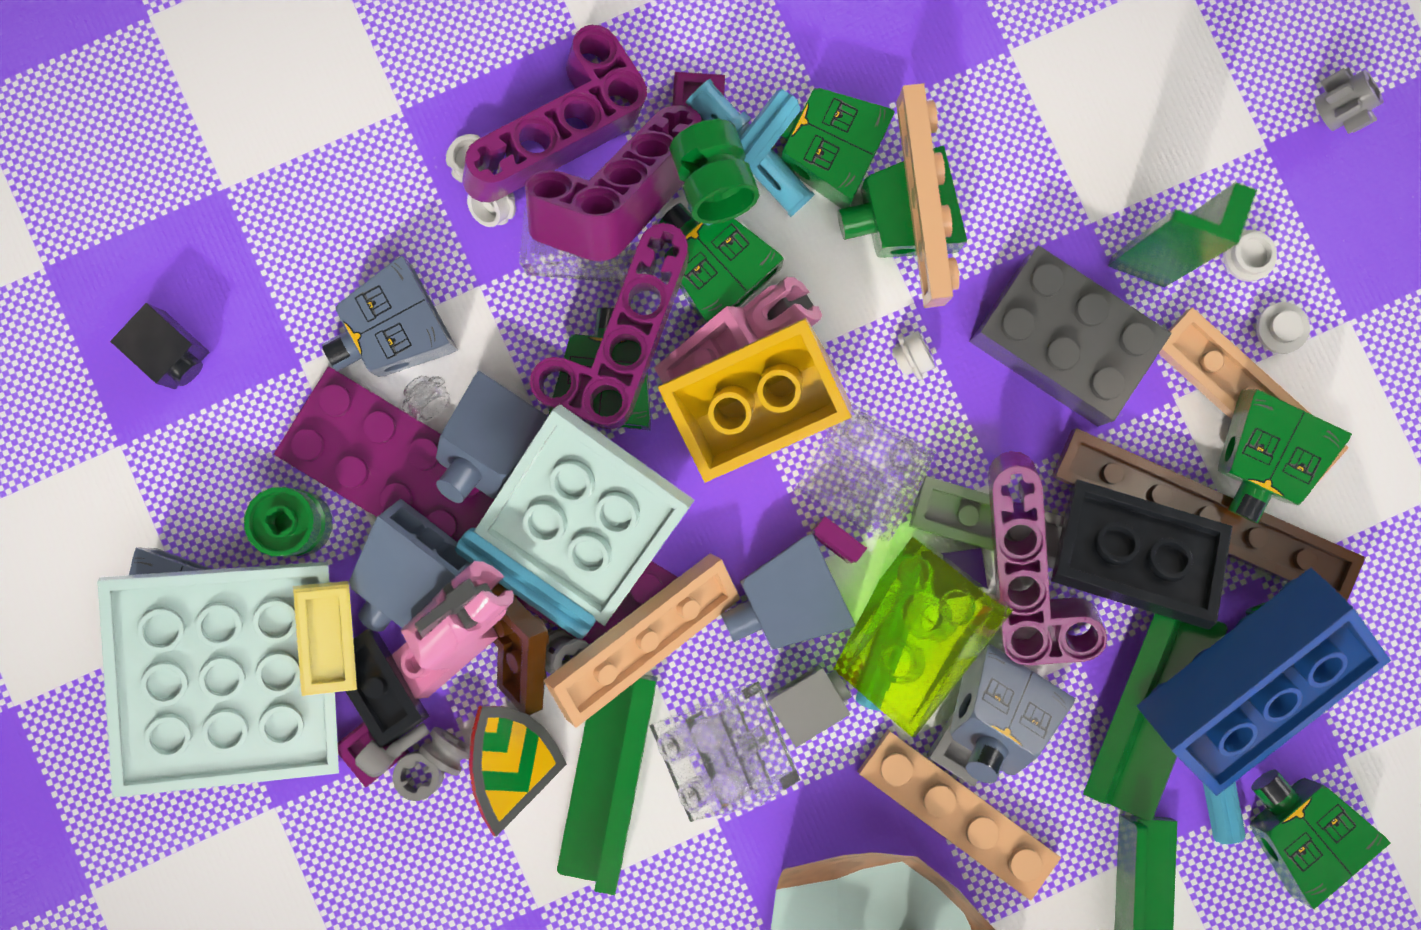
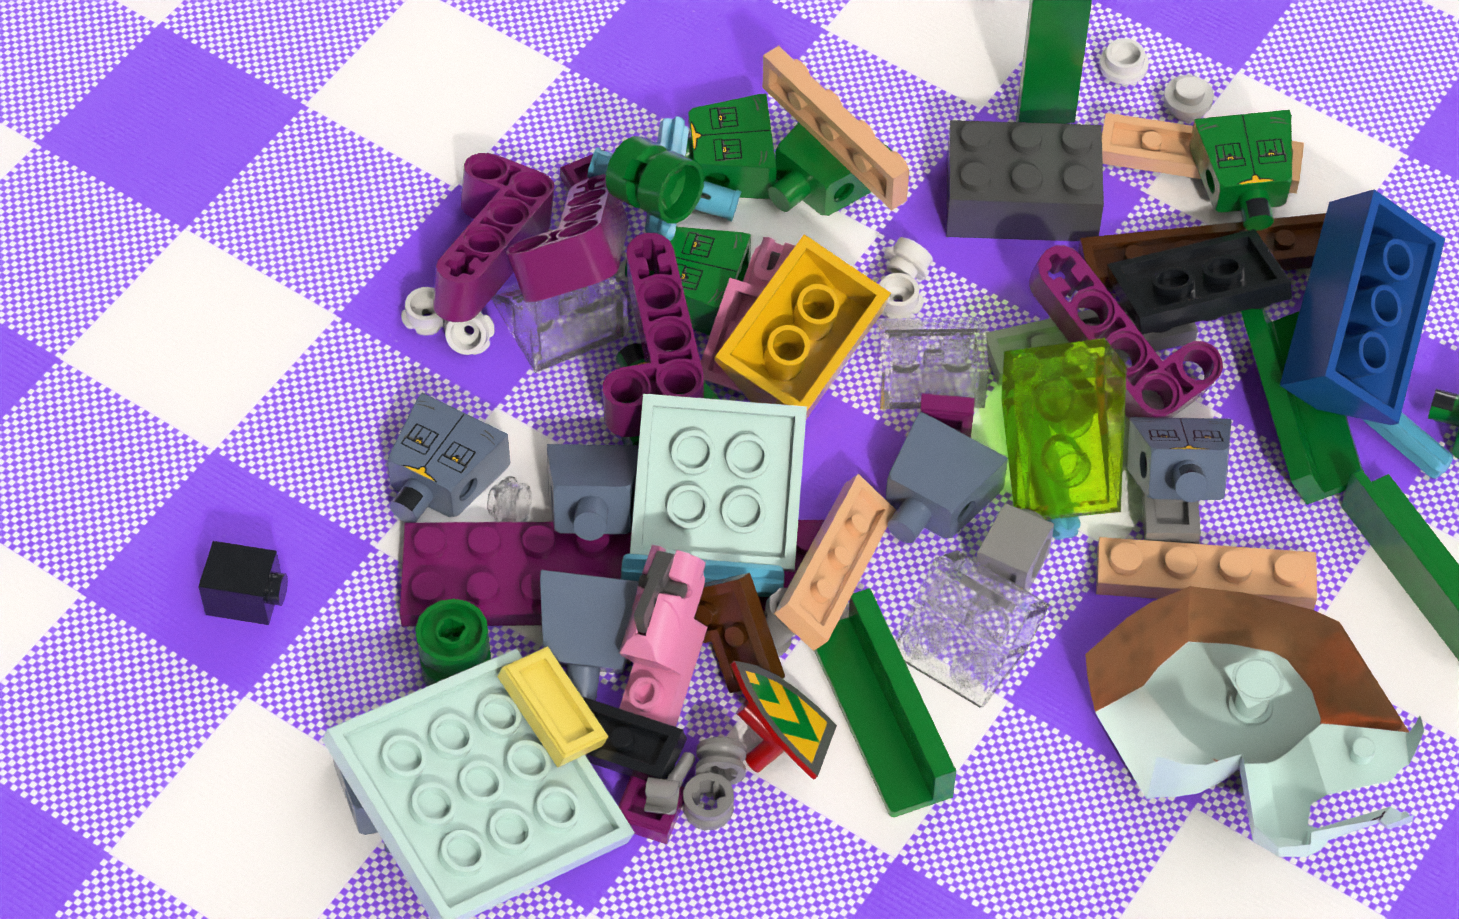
camera: 30 degrees left, 30 degrees down
none -> white plate [879,273,924,321]

